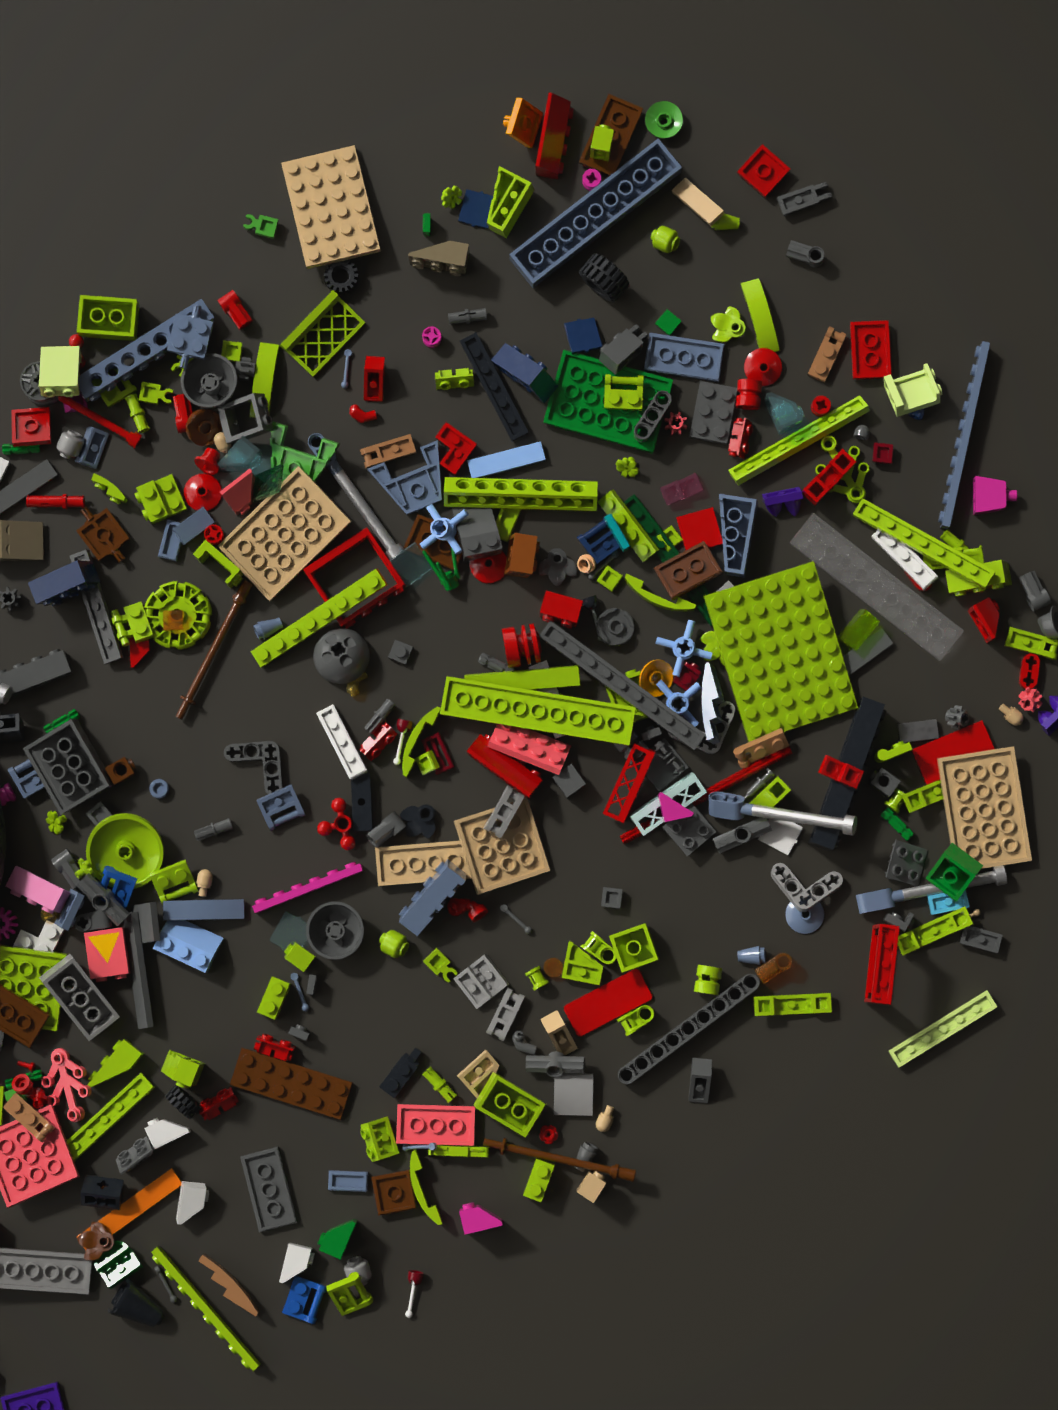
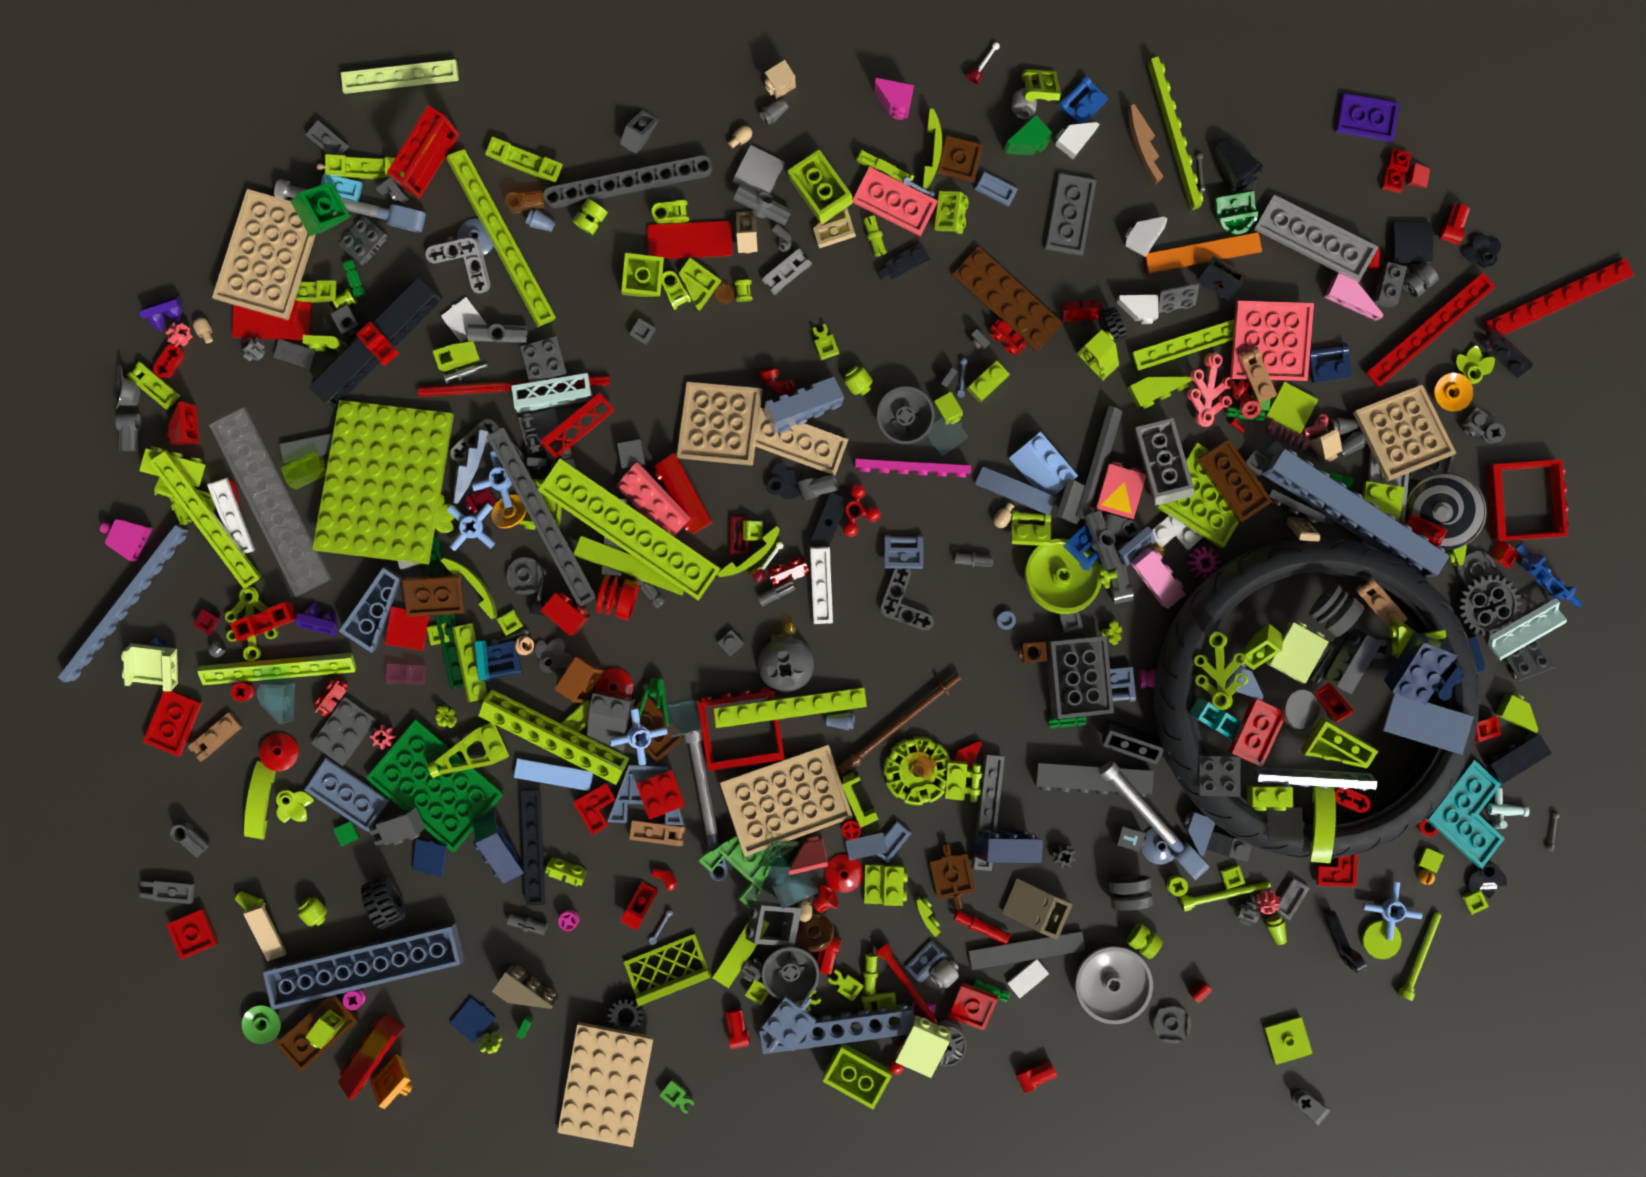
camera: 160 degrees left, 5 degrees up
reddish brown plate [77,1222,115,1261] -> none
light grey slope [453,954,509,1009] -> none
light grey plate [483,786,525,838] -> none
reddish brown bar [483,1138,636,1182] -> none
lime wedge [487,166,535,238] -> none
dark grey hinge [500,904,532,934] -> none
lime brick [523,1158,555,1202] -> none
red plate [539,1125,558,1144] -> none
lime plate [604,374,643,411] -> none
dark grey beam [634,391,671,443] -> none
dark pink slope [658,792,694,822] -> none
piece [709,792,857,835] -> none
medium nougat plate [733,728,789,768] -> none
red wheel [736,379,762,410] -> none
none -> lime plate [427,723,510,778]
none -> lime plate [446,149,556,327]
none -> red plate [636,769,686,820]

